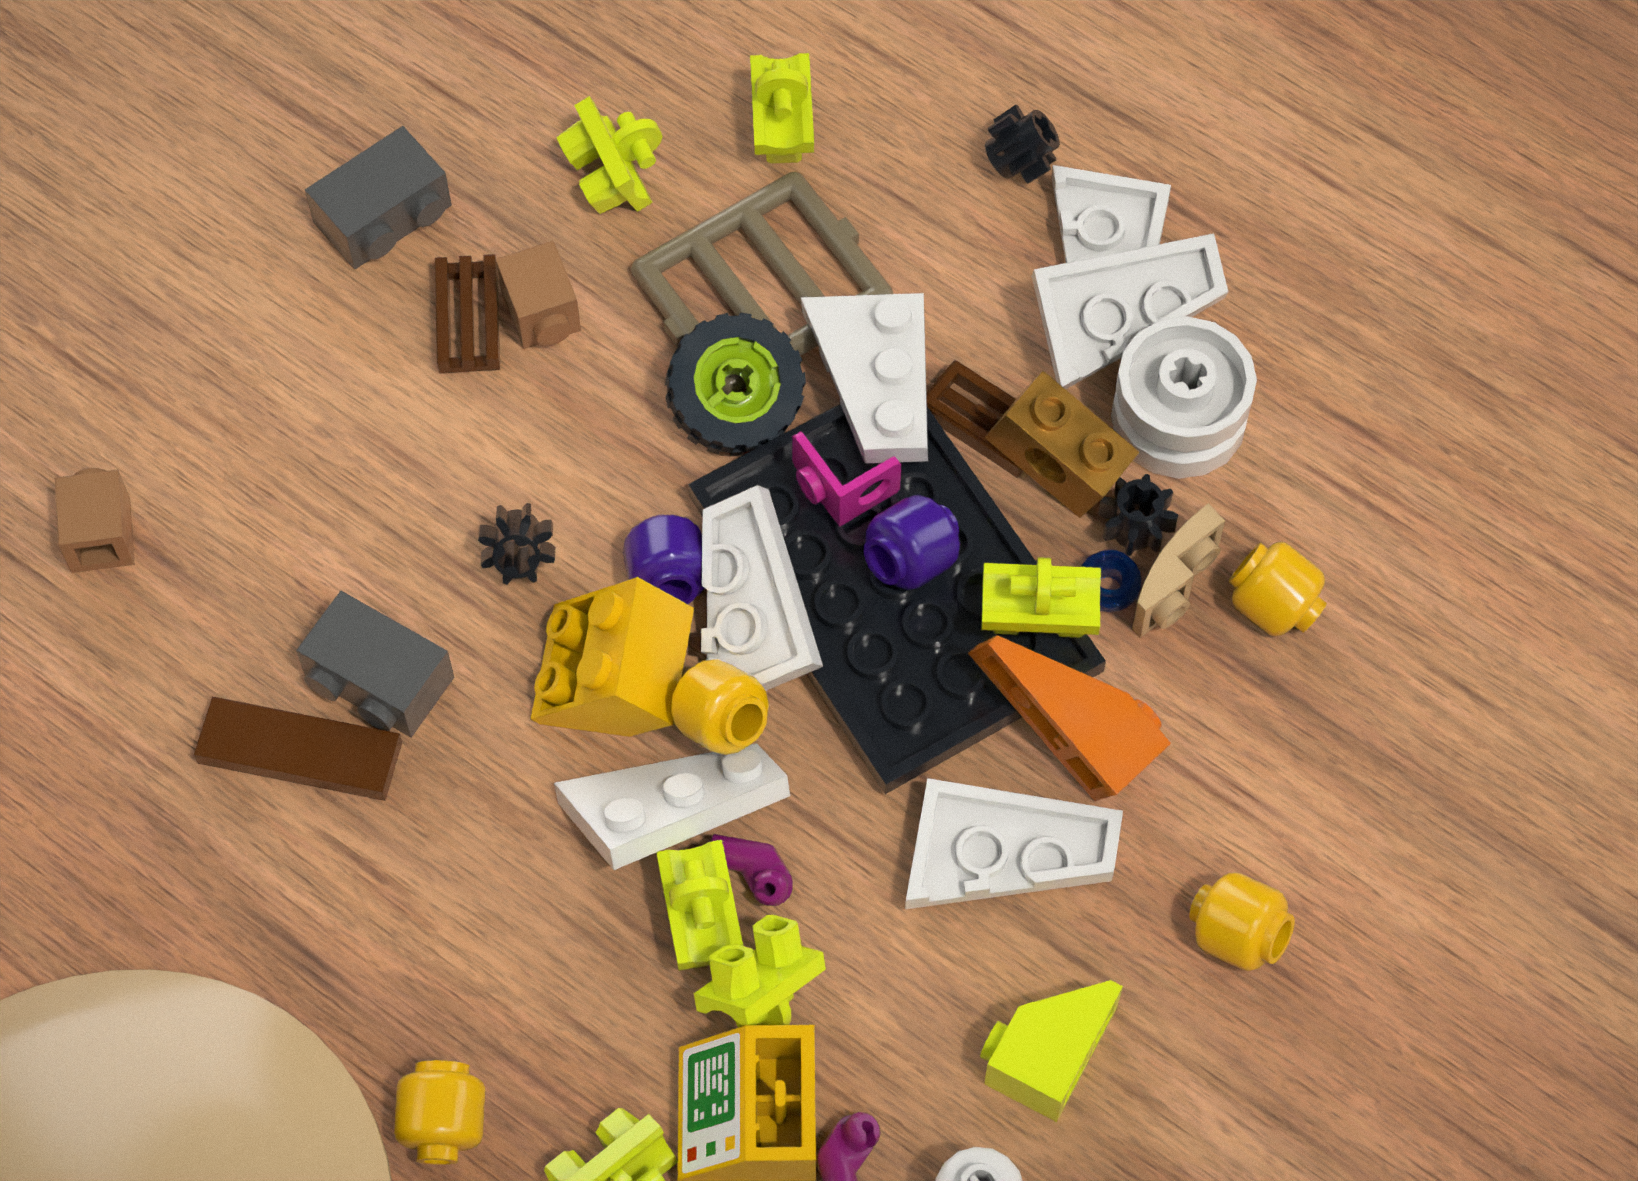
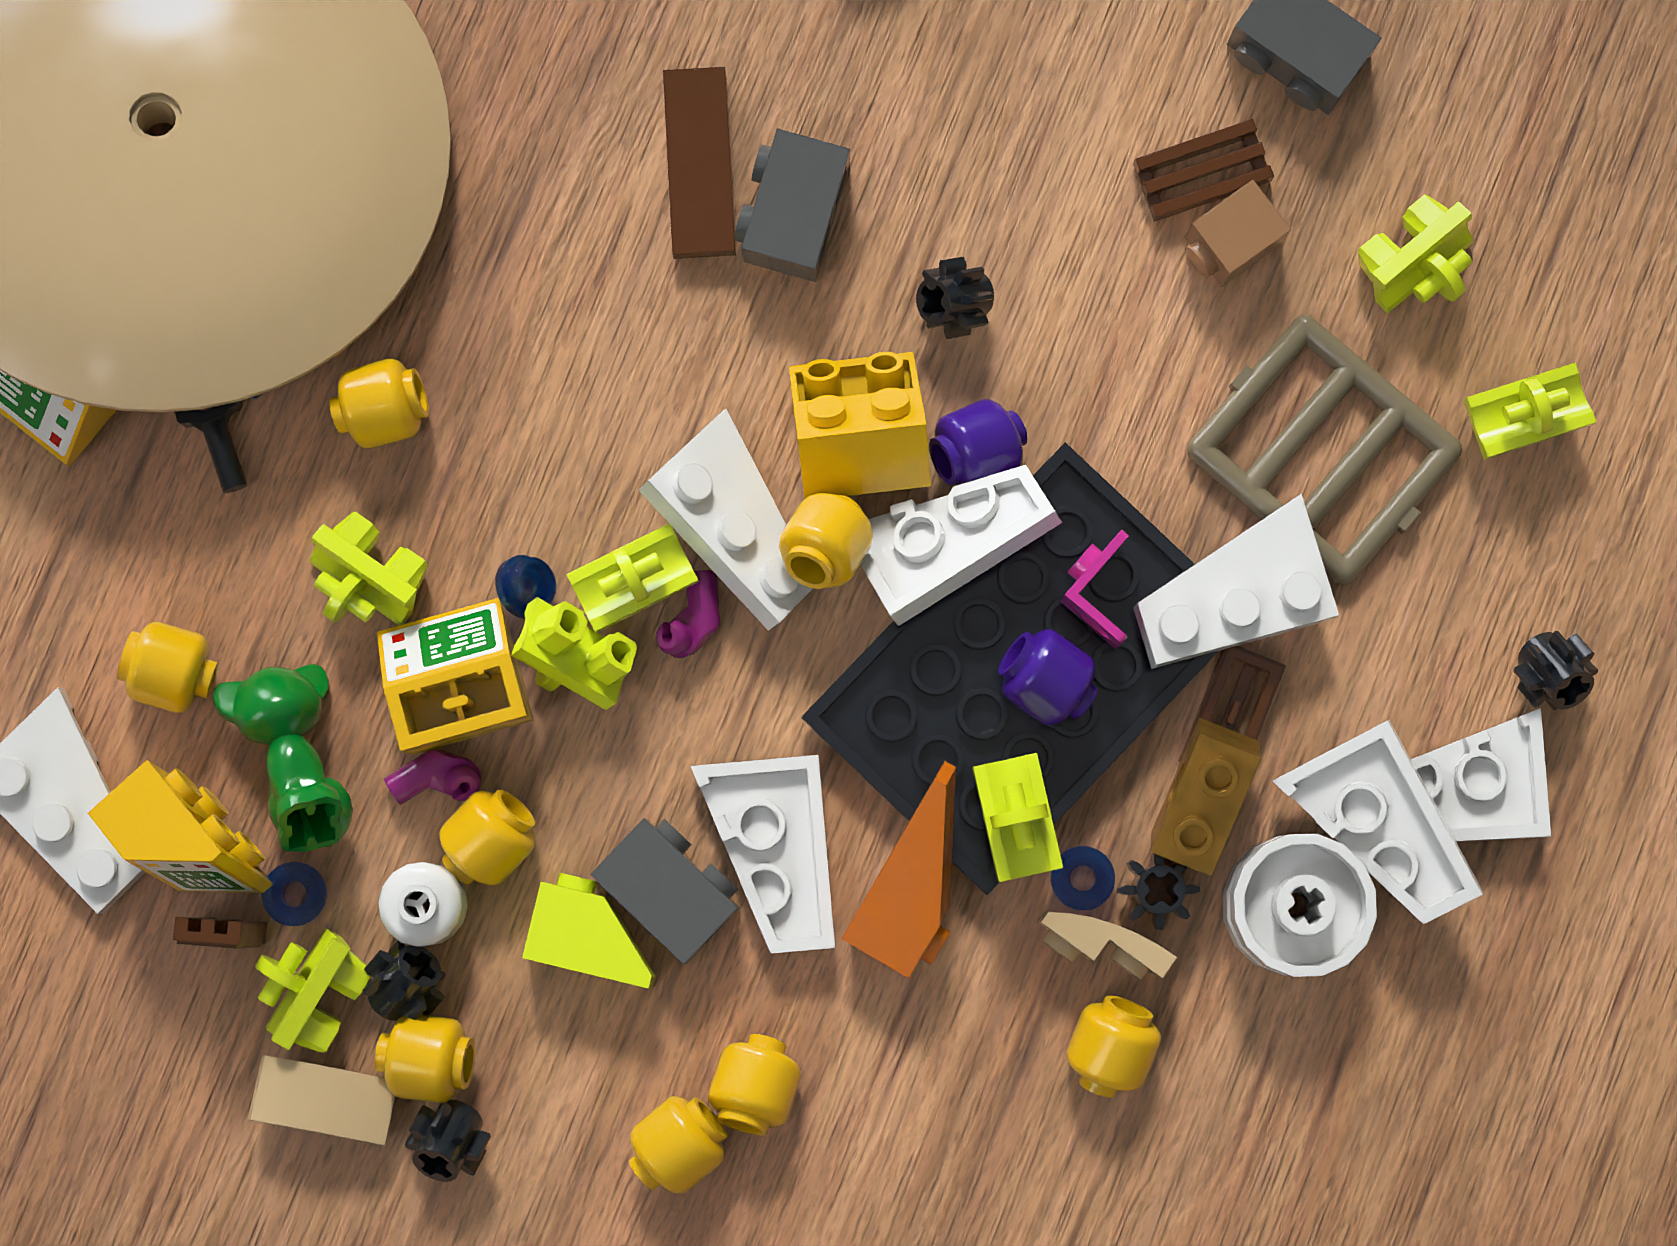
camera: 75 degrees right, 20 degrees up
black wheel [665,313,806,456] -> none
none -> yellow head [439,790,535,886]
none -> clear blue plate [495,555,557,619]
none -> dark grey brick [590,818,740,964]
none -> yellow head [629,1096,728,1194]

